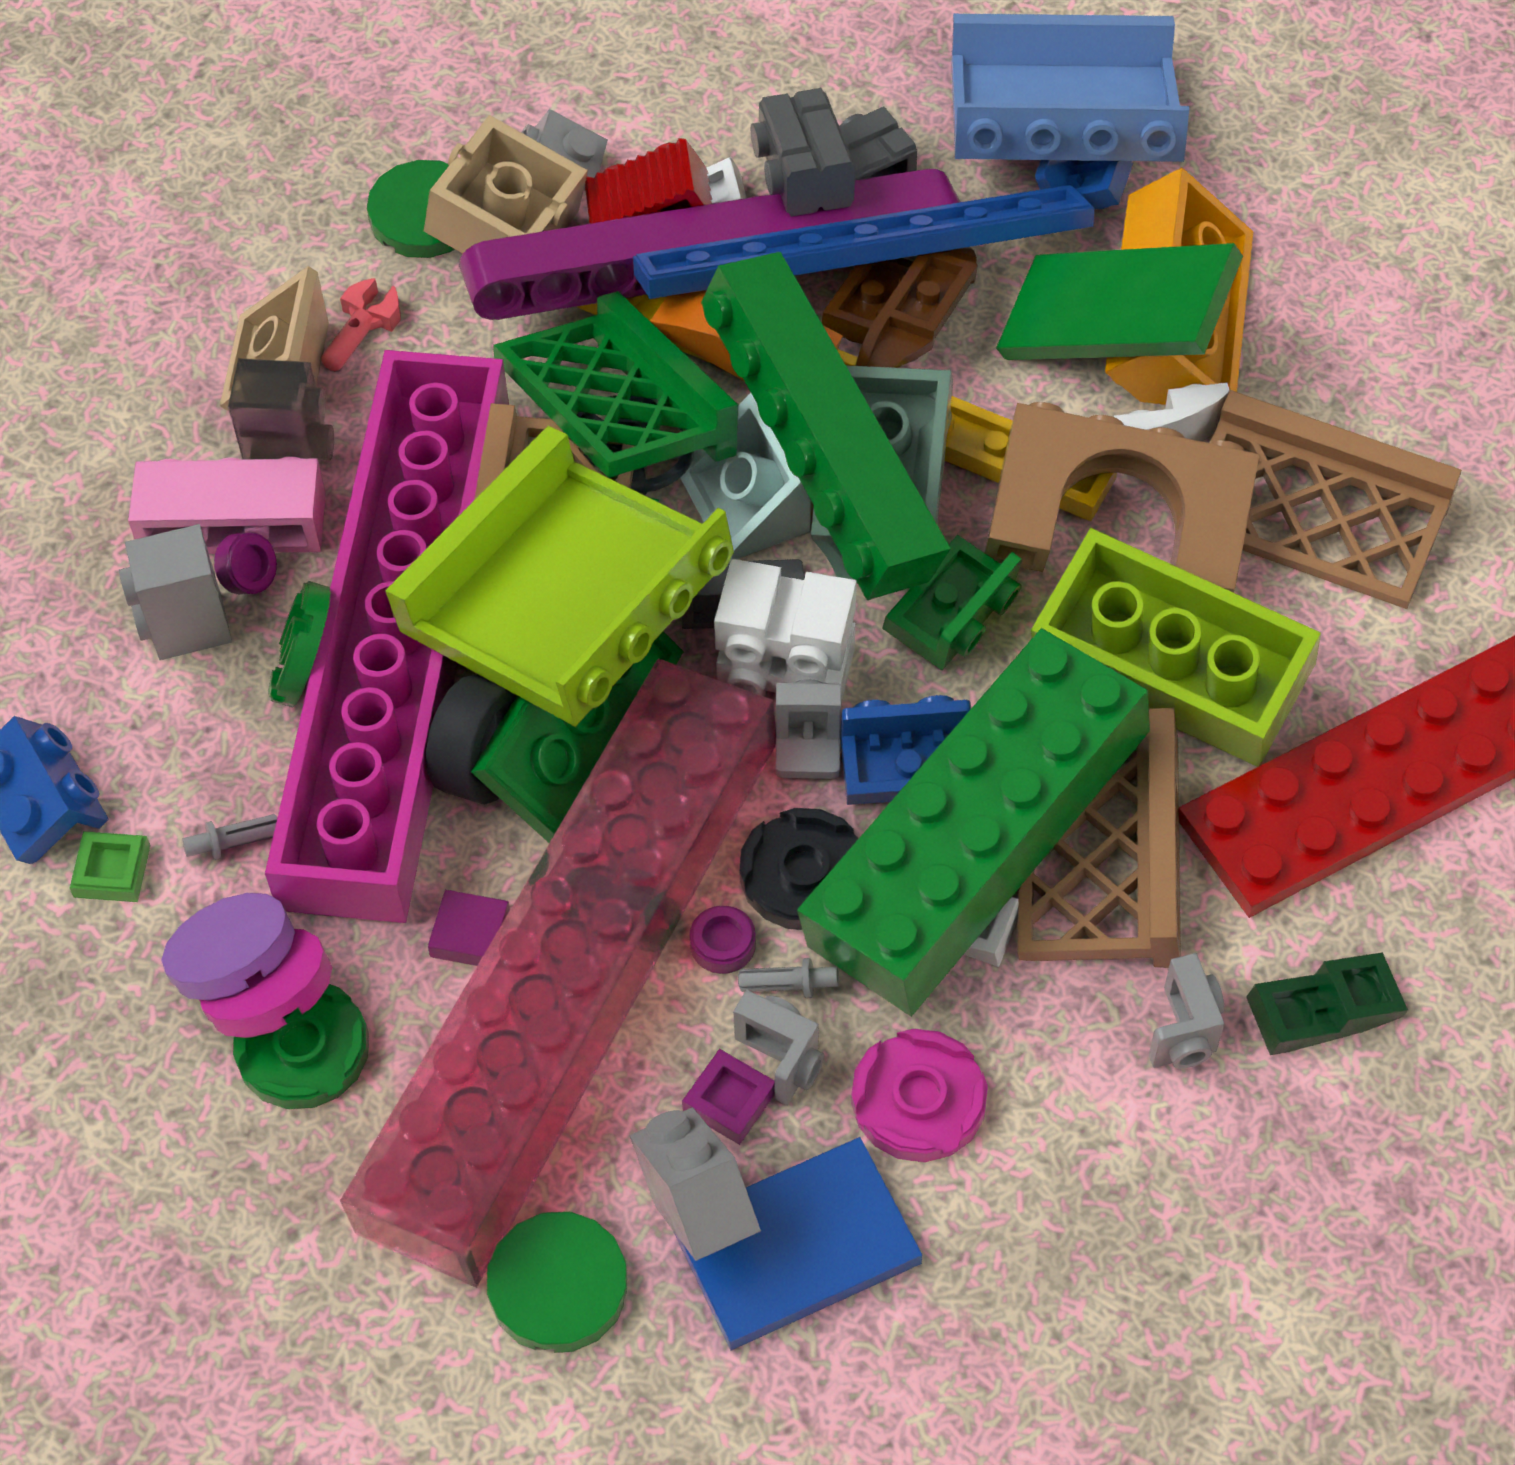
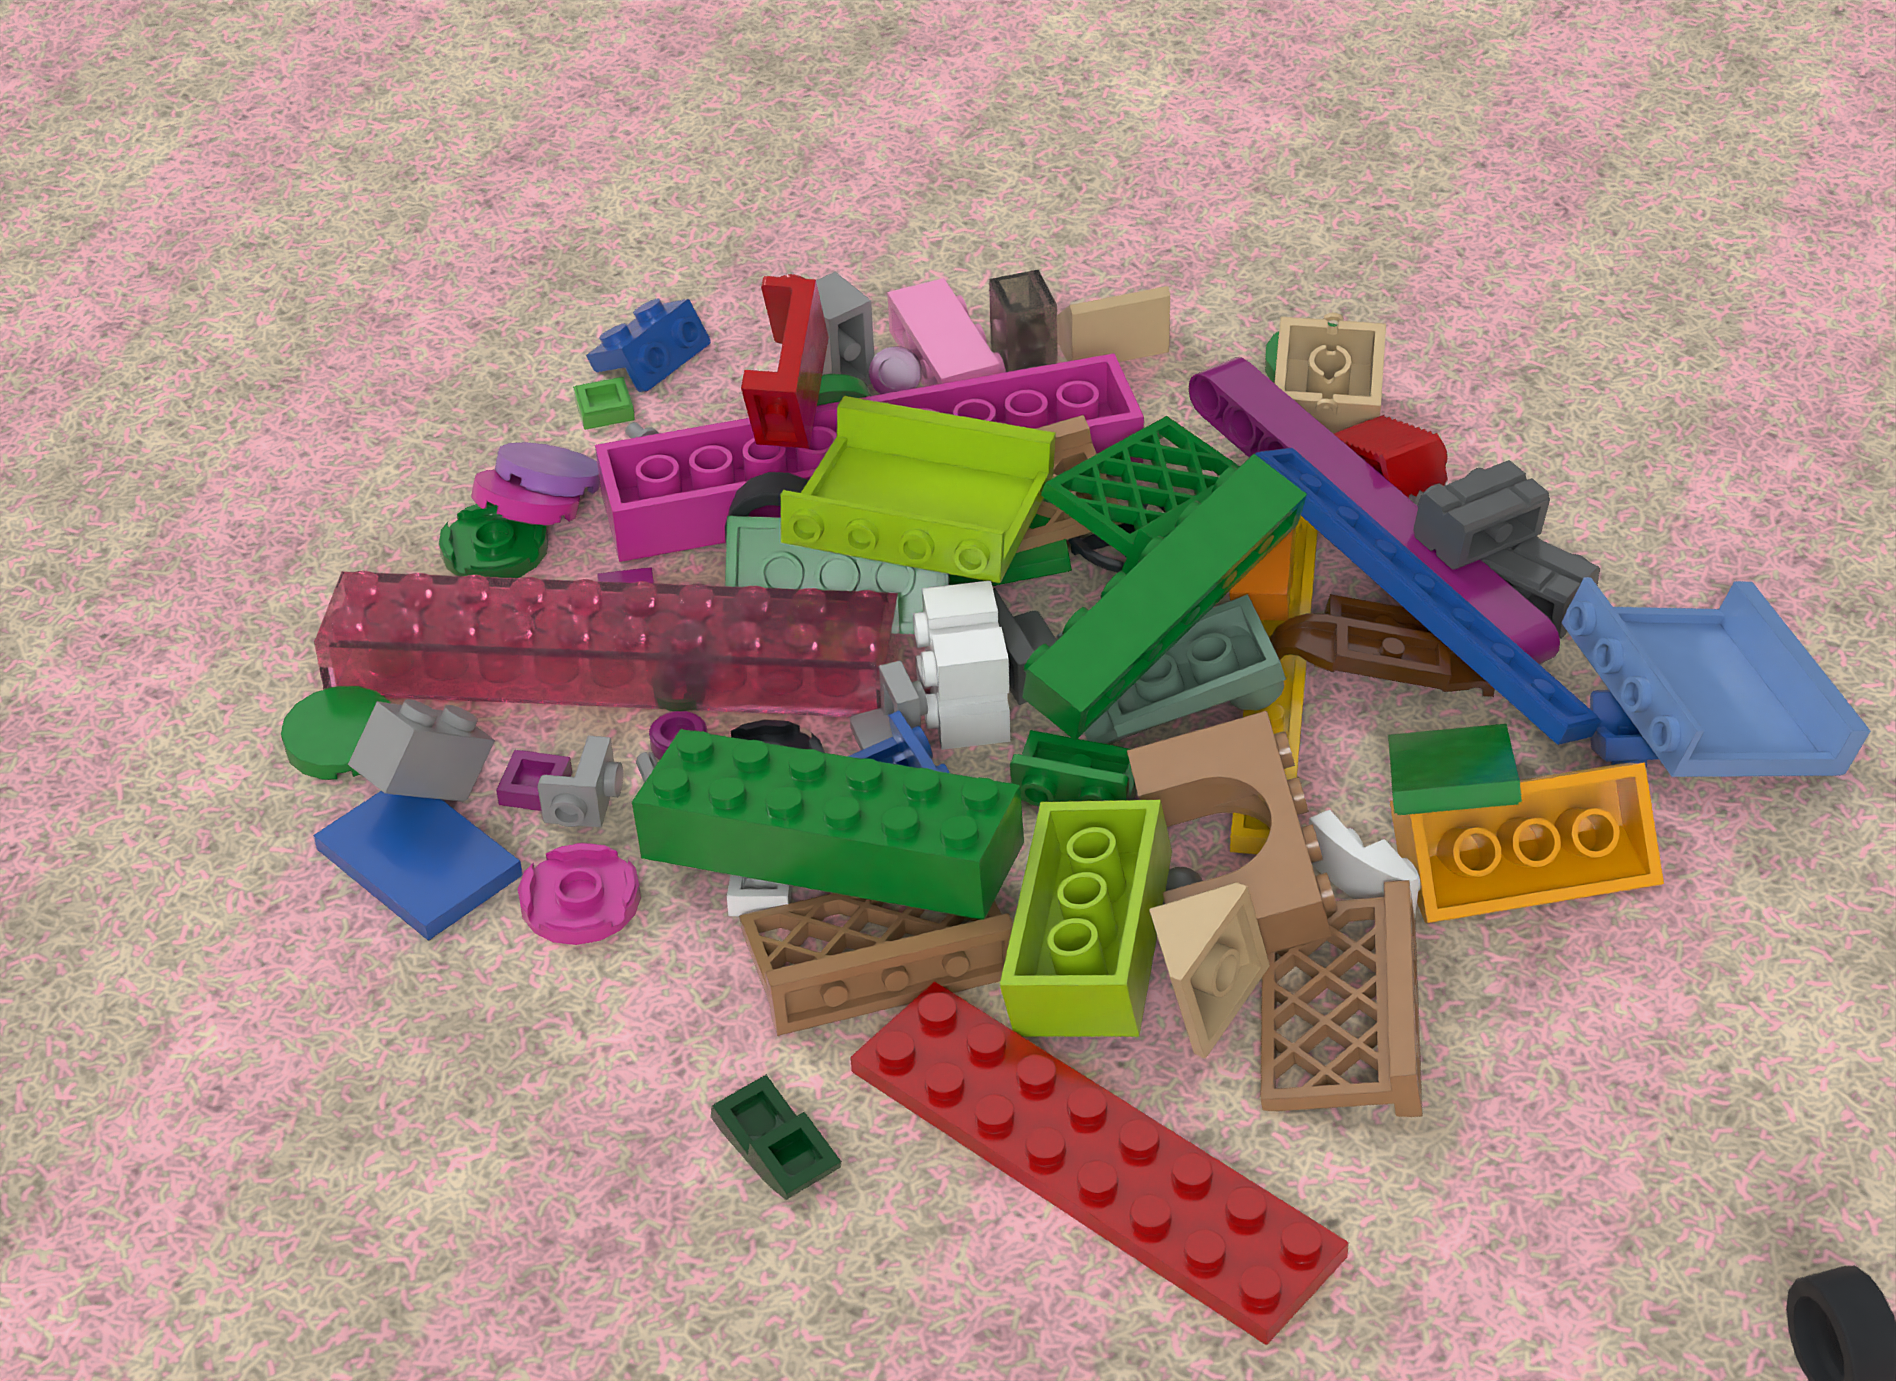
camera: 70 degrees right, 15 degrees down
coral bar [321,278,401,372] -> none
light grey bracket [521,109,608,191] -> none
light grey bracket [1149,953,1224,1069] -> none
none -> red panel [741,274,829,449]
none -> tan slope [1149,883,1270,1059]

